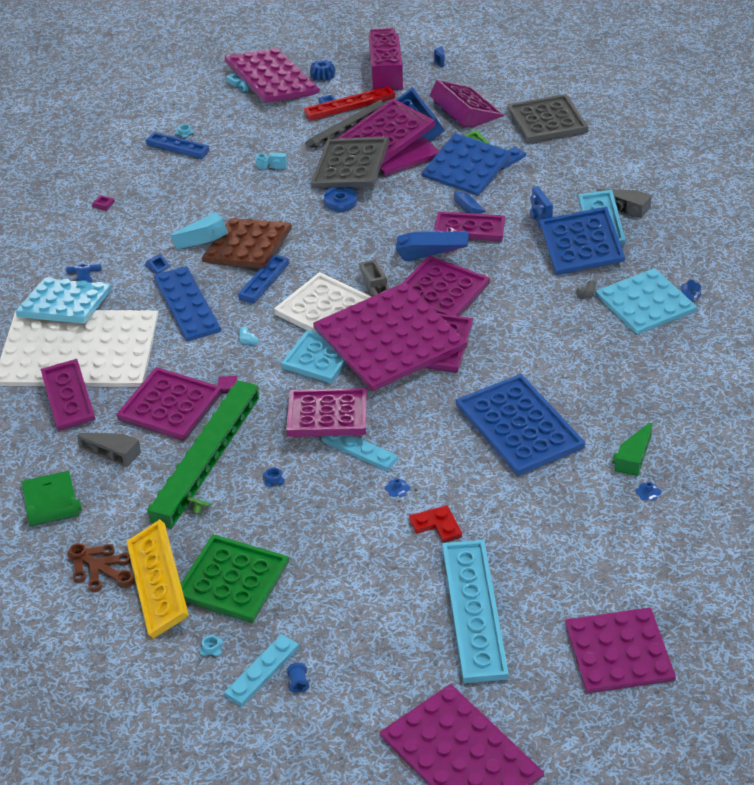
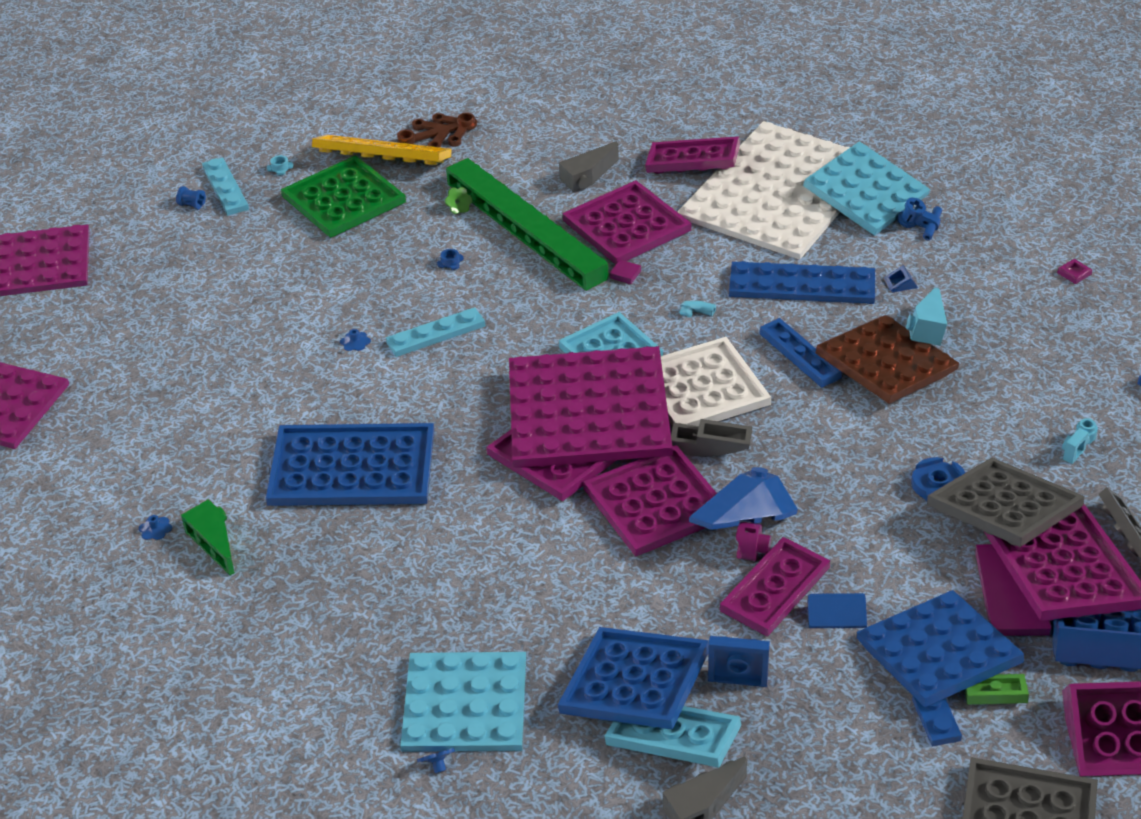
camera: 120 degrees right, 0 degrees up
green door [21,471,82,527] -> none
magenta plate [286,388,367,438] -> none
red plate [409,505,462,543] -> none
medium azure plate [442,540,509,684] -> none
dark grey arm [576,280,596,299] -> none

